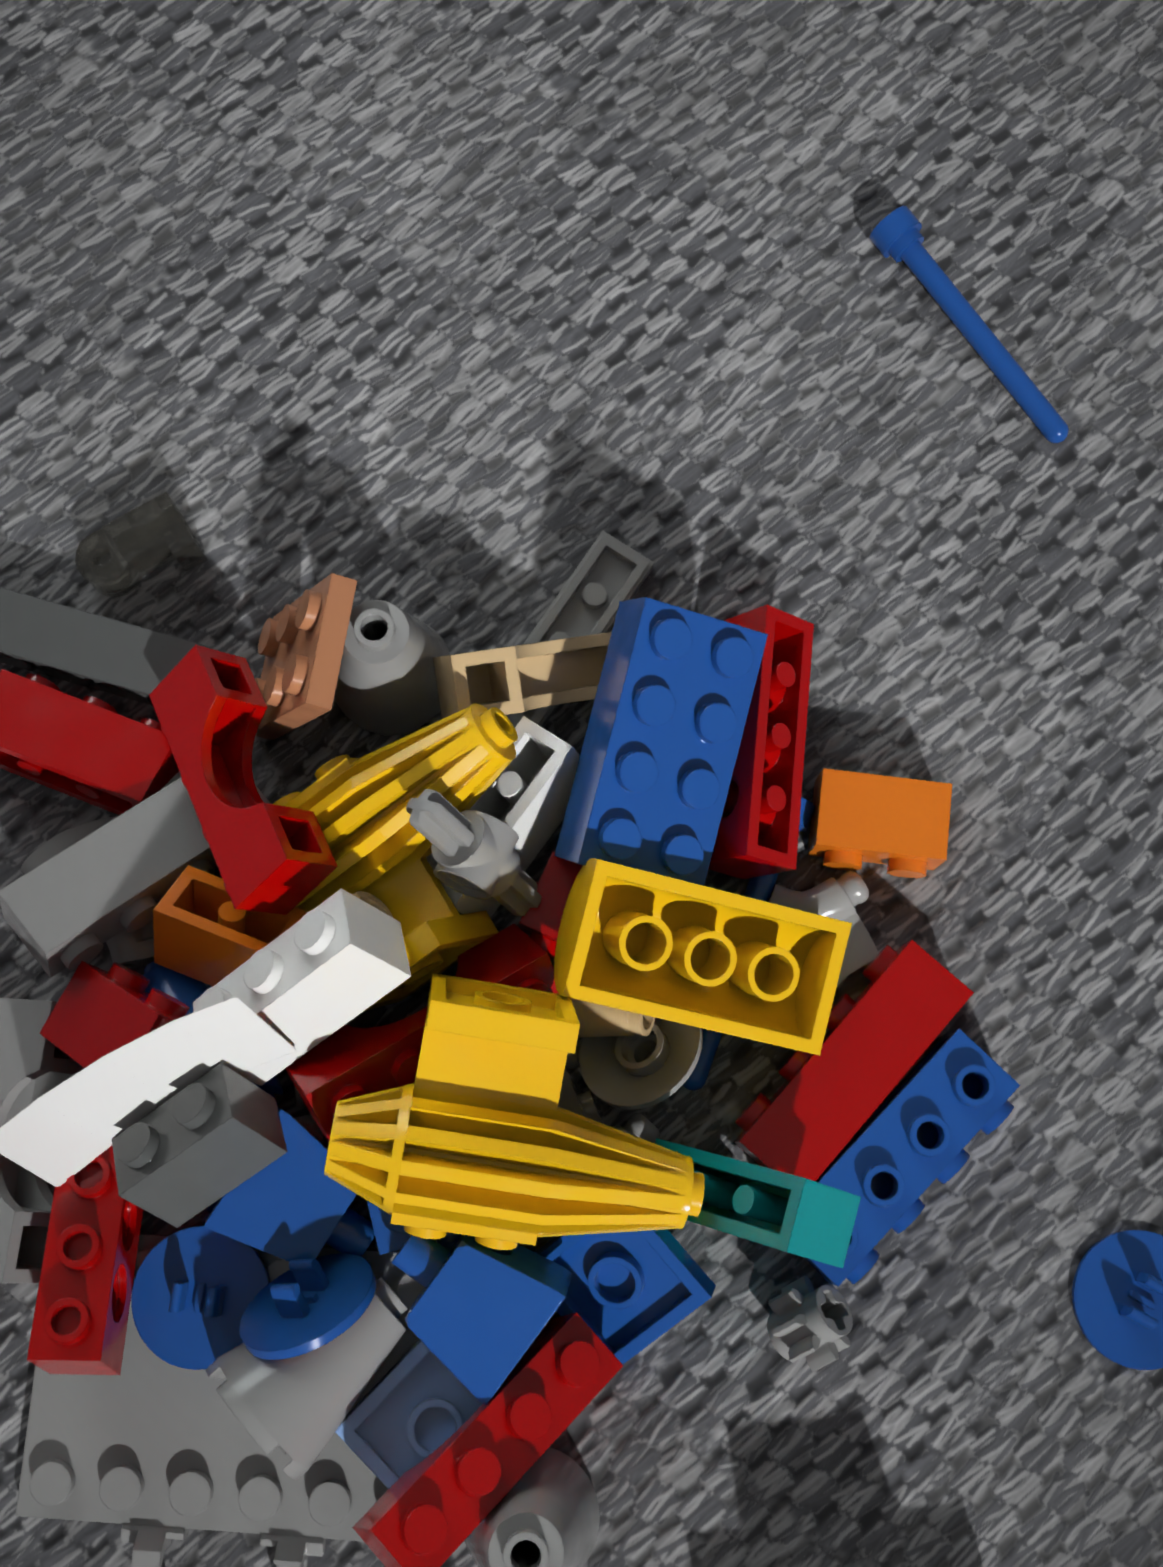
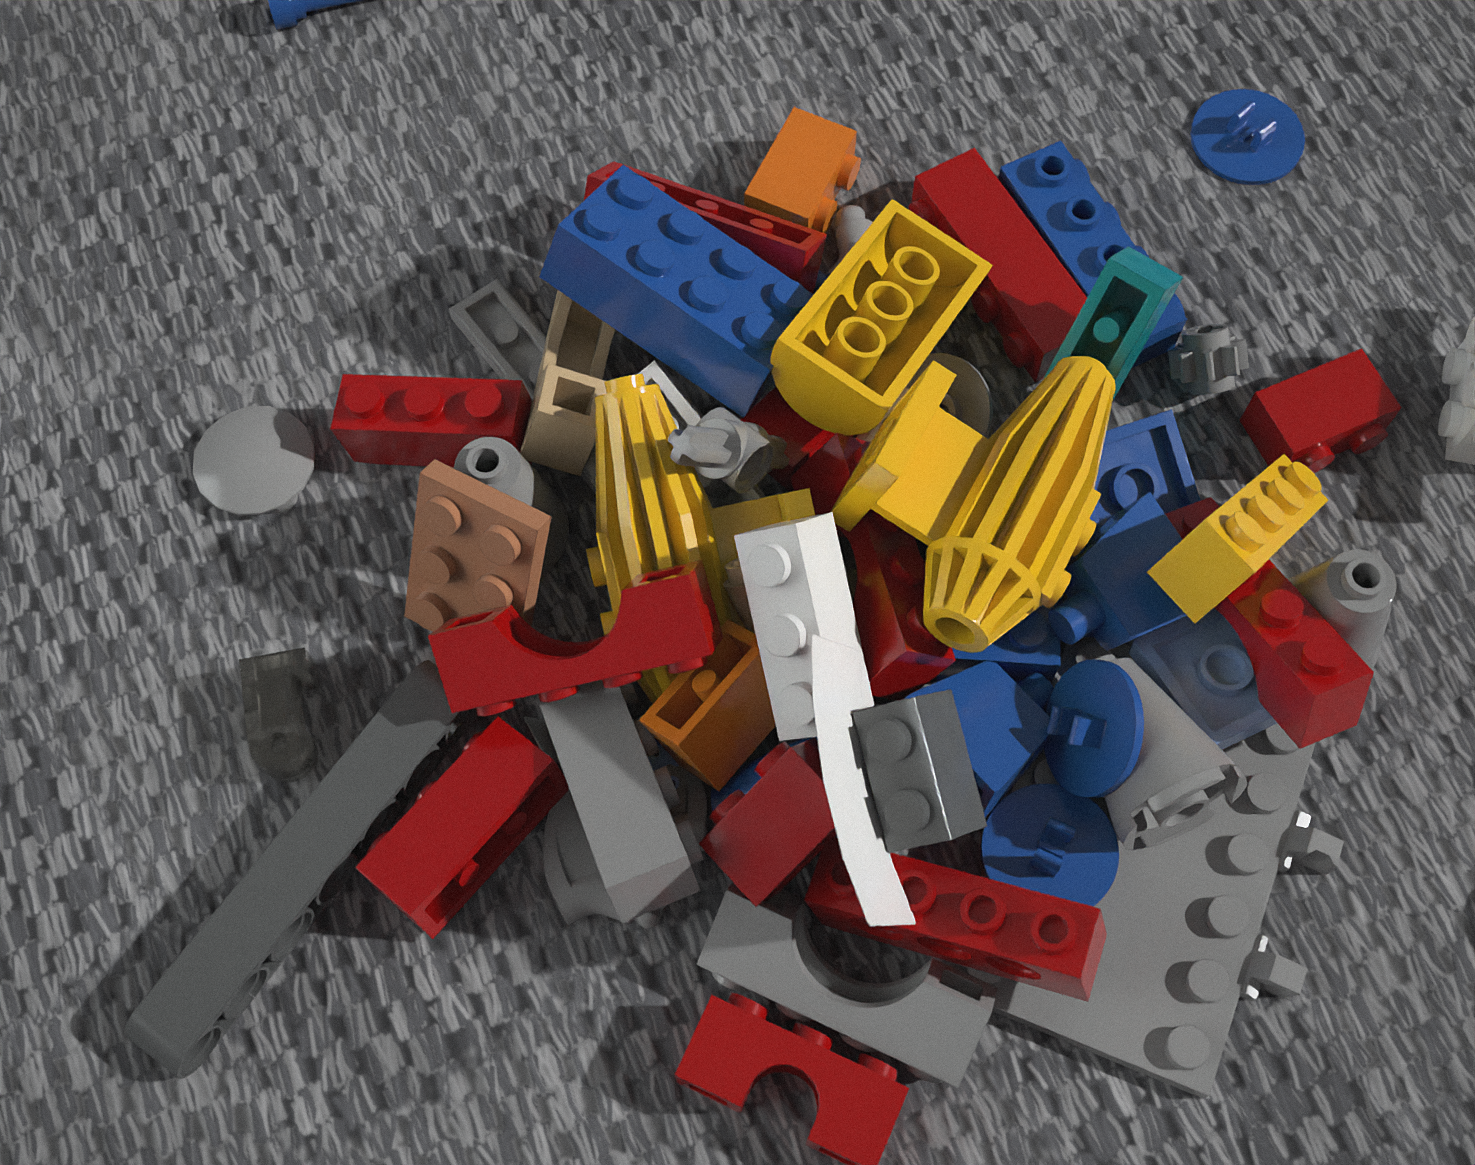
camera: 70 degrees left, 10 degrees down
none -> light grey dish [192,406,315,516]
none -> red brick [330,374,532,468]
none -> yellow arch [1147,454,1328,623]
none -> red brick [1240,348,1402,473]

